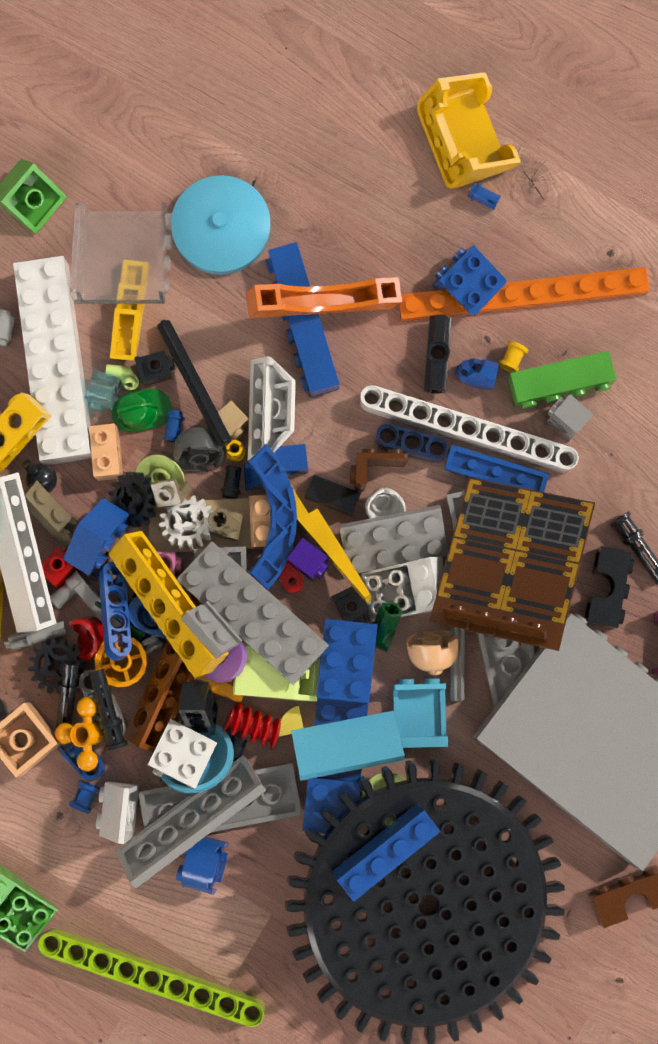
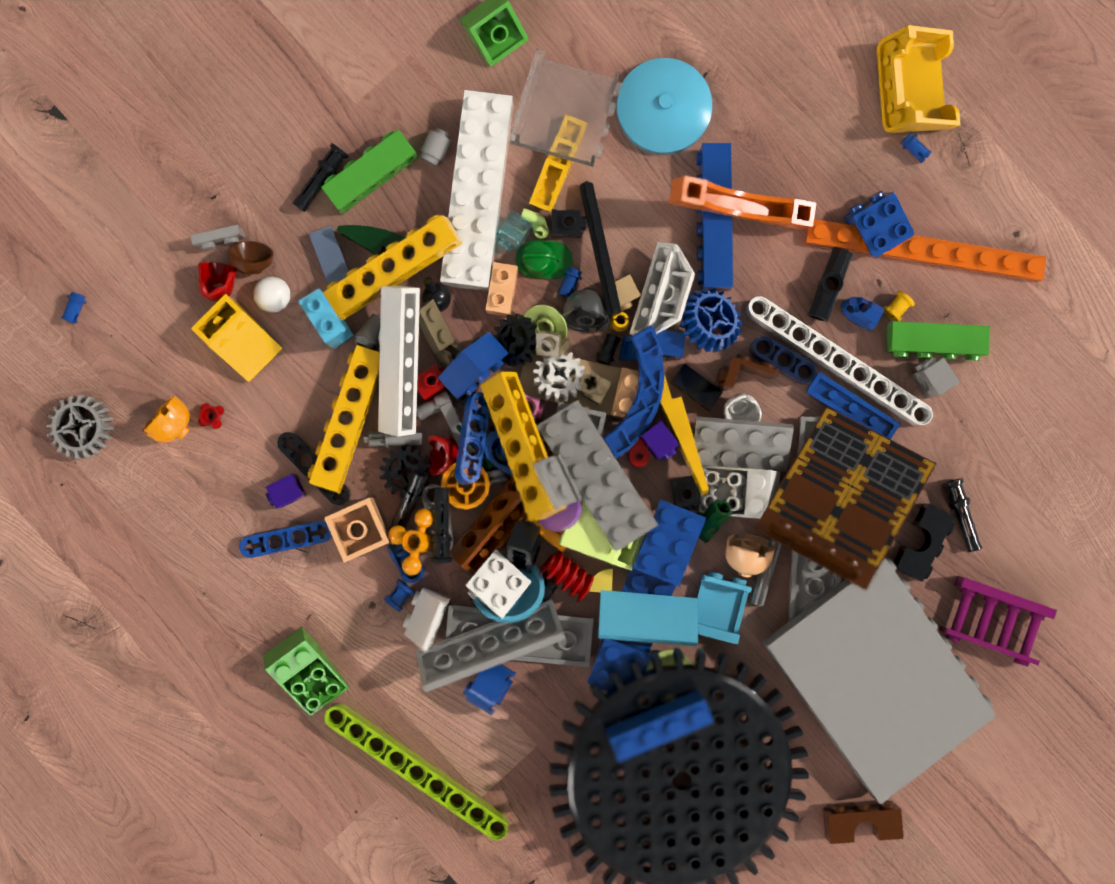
camera: 15 degrees right, 5 degrees up
none -> blue gear [679,287,743,353]

